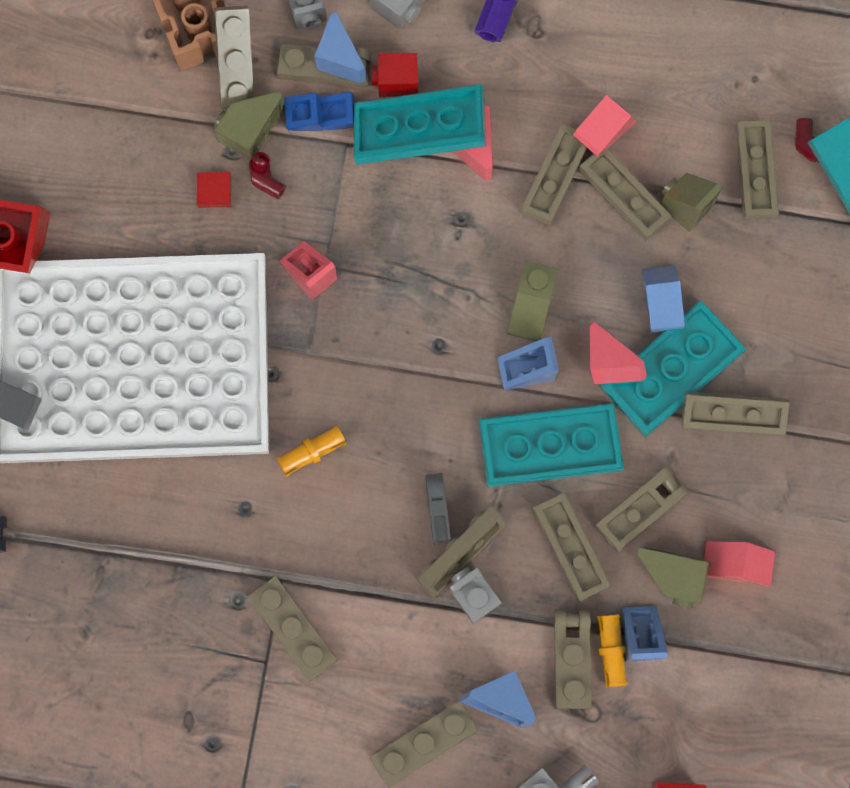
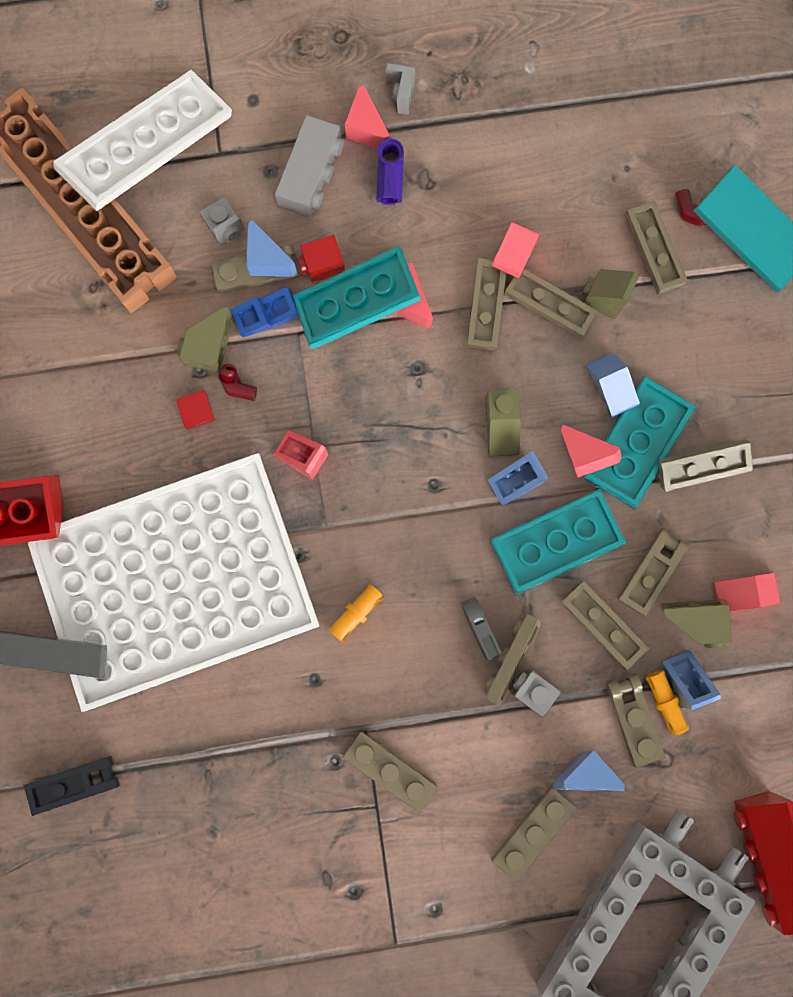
camera: 20 degrees left, 5 degrees up
plate [214,6,254,109] -> none

